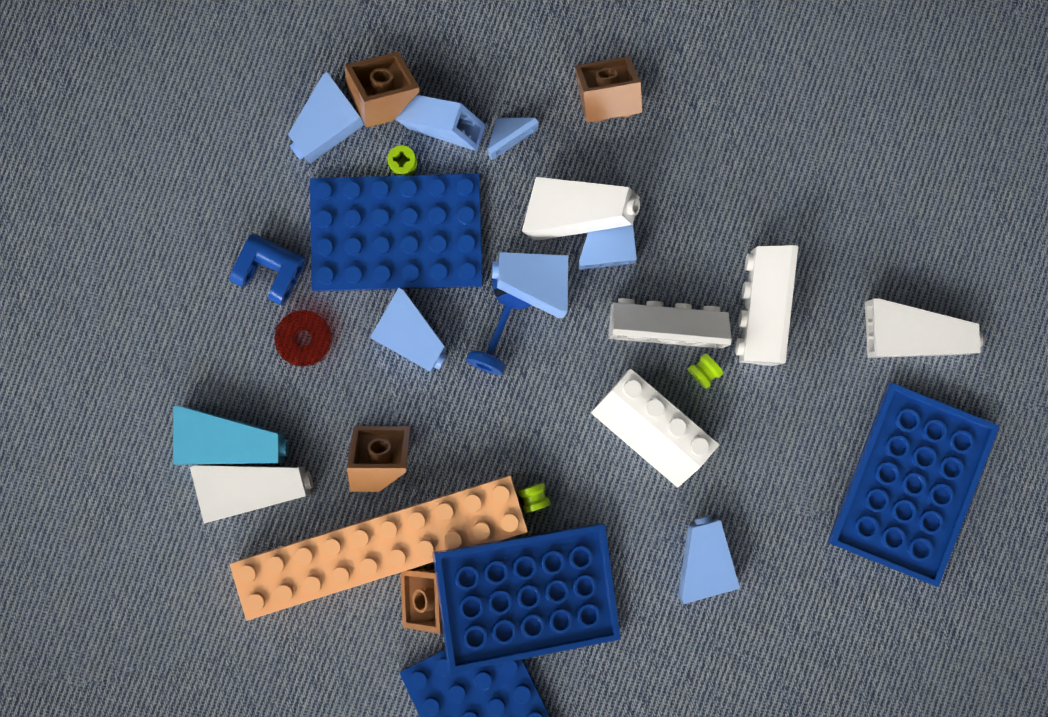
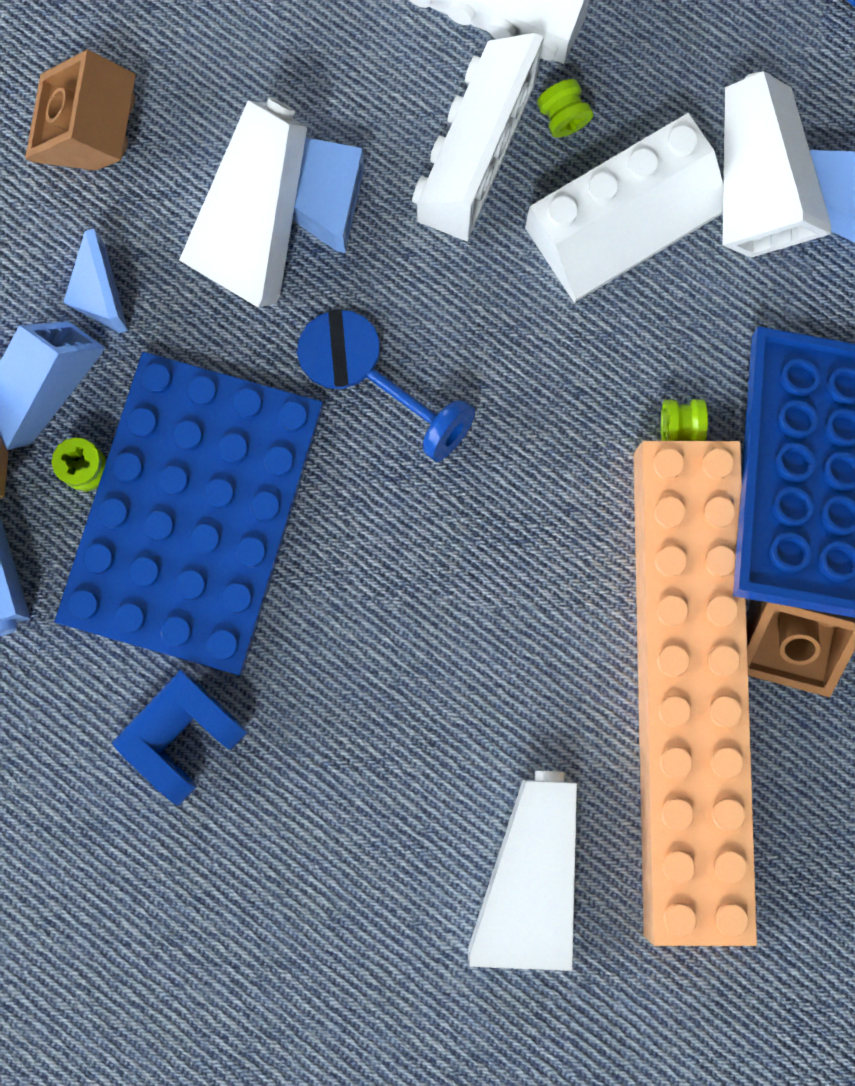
camera: 75 degrees left, 5 degrees down
medium azure slope [173,406,289,465] -> none
clear red tile [274,310,333,367] -> none
medium nougat slope [347,426,411,492] -> none
light blue slope [370,288,448,373] -> none
light blue slope [492,252,568,318] -> none
none -> white slope [722,71,831,258]

